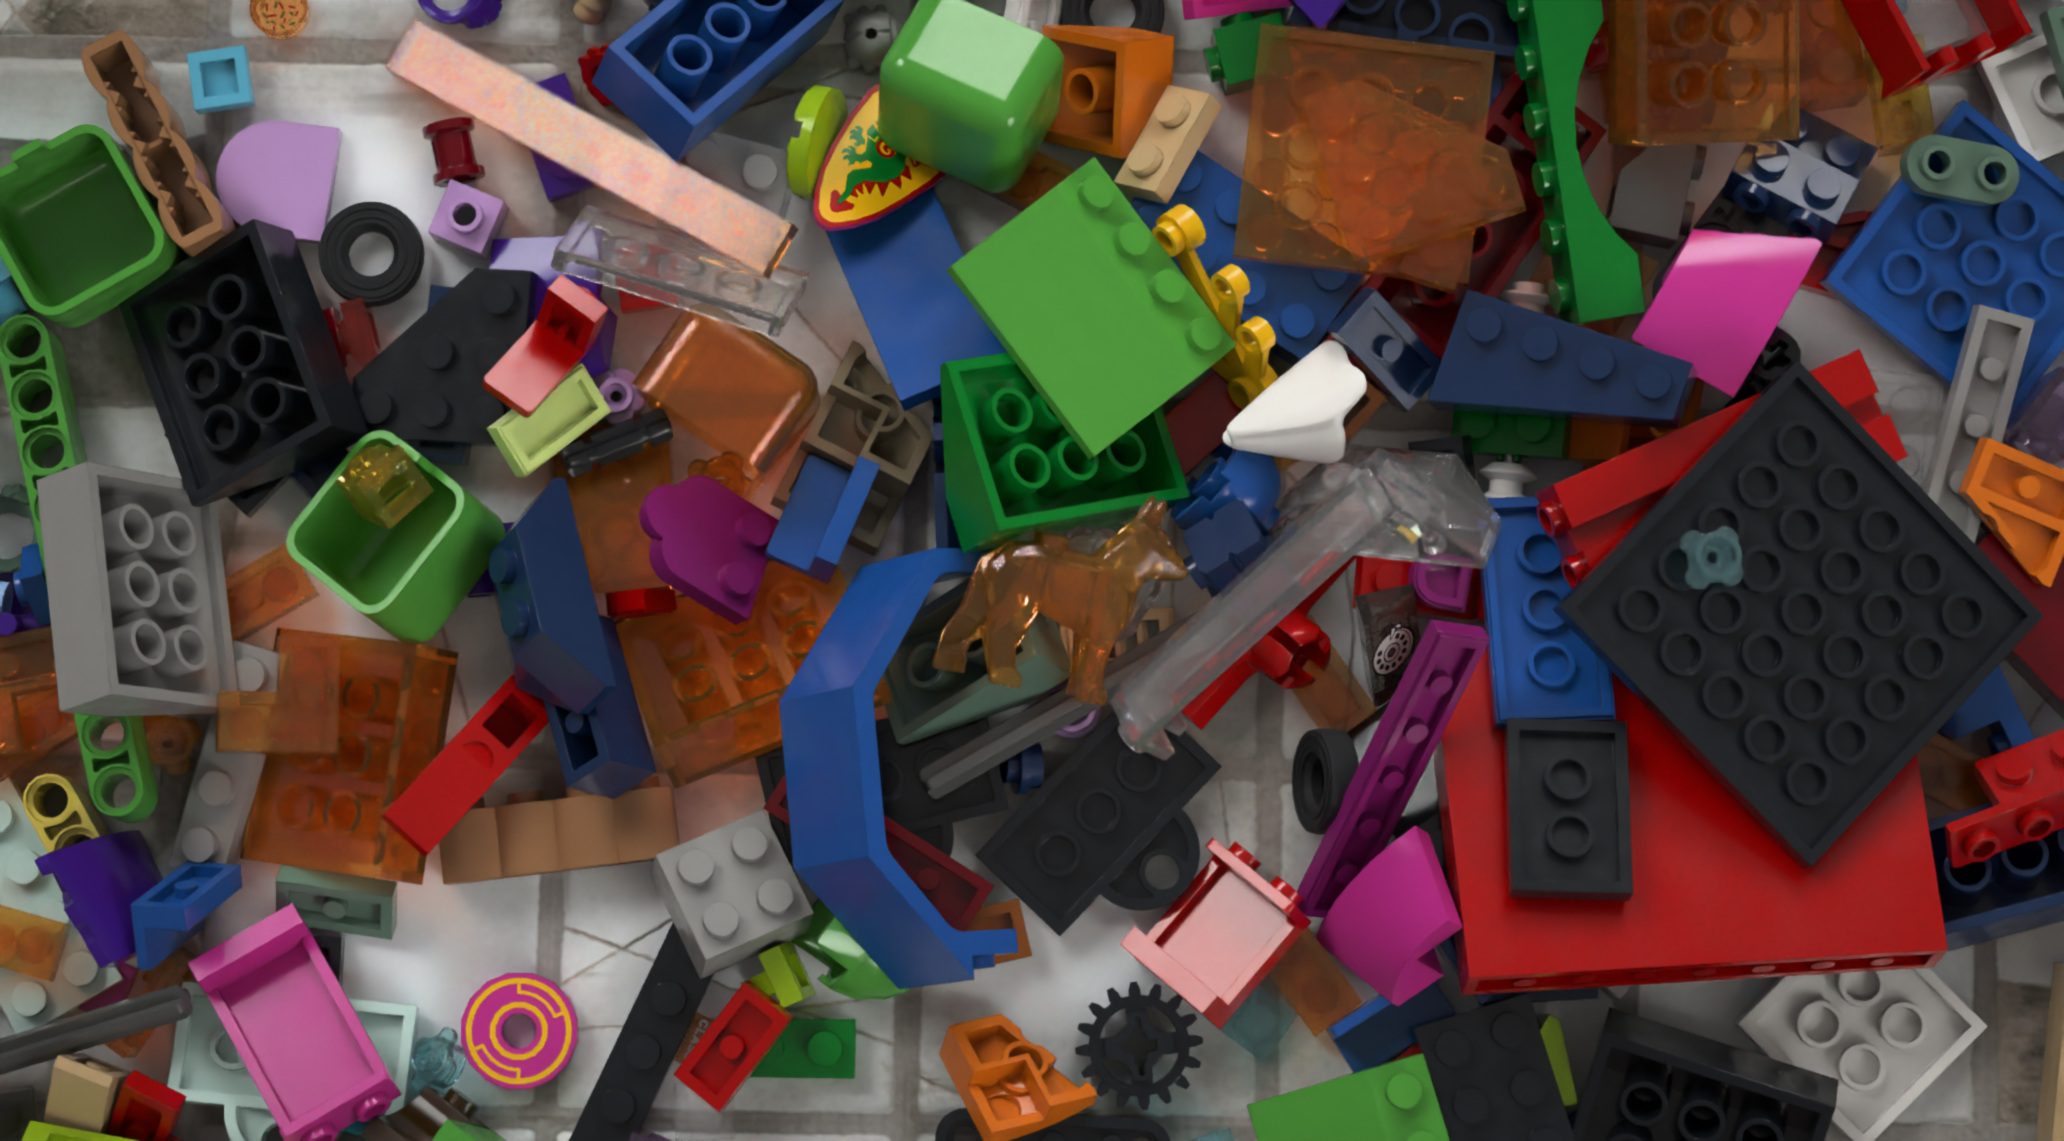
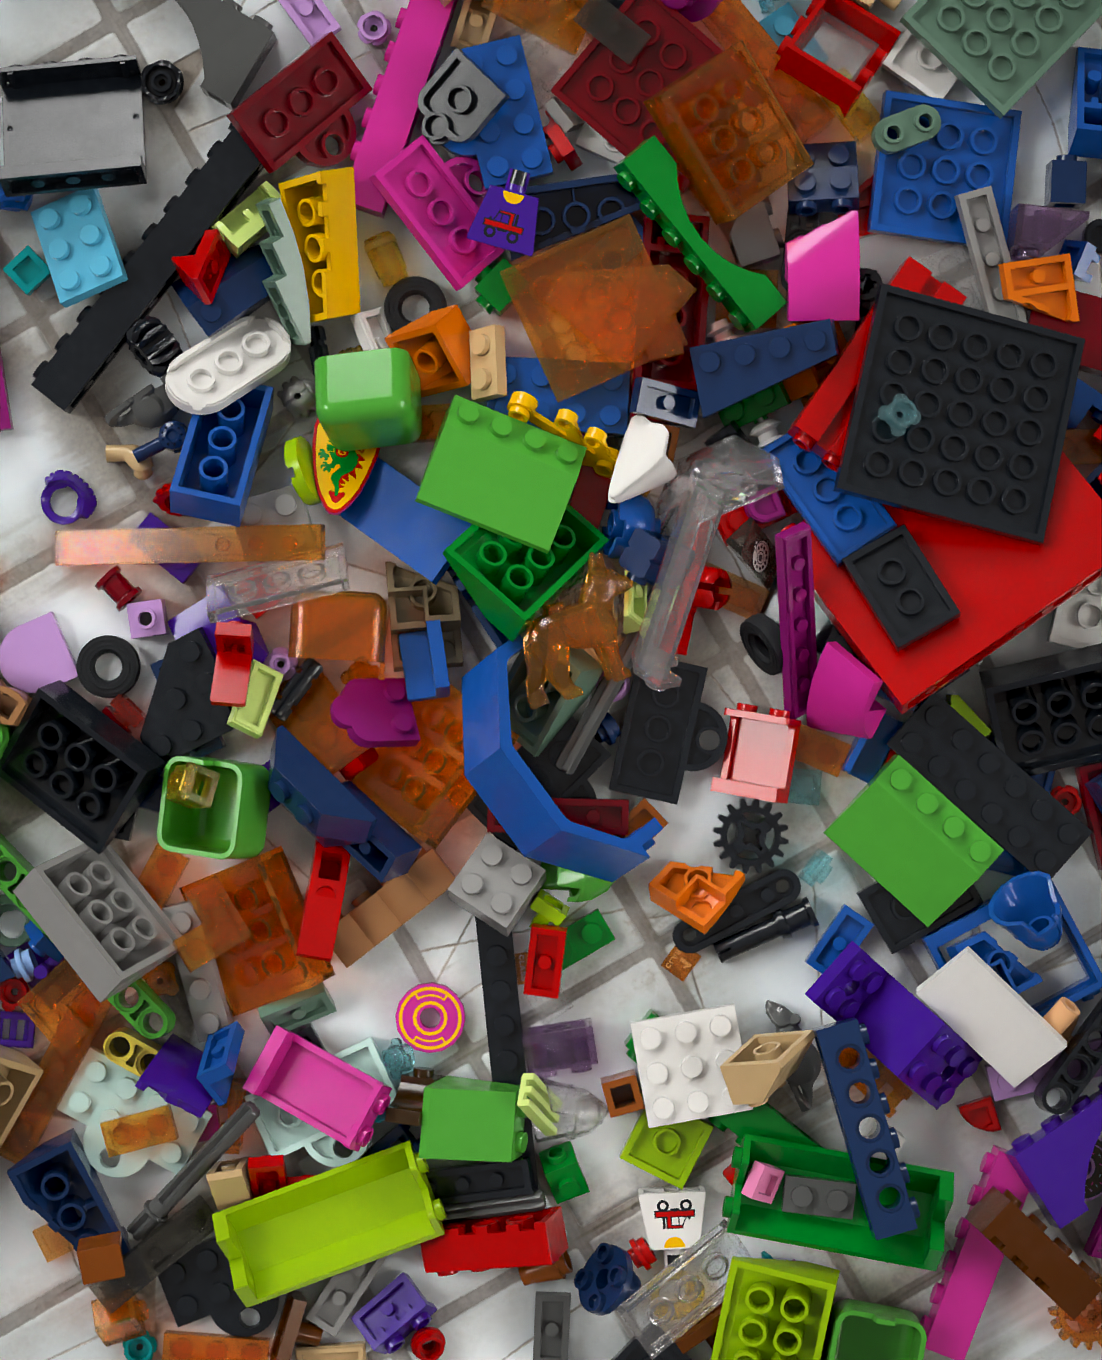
camera: 30 degrees left, 5 degrees up
none -> yellowish green slope [623,569,648,634]

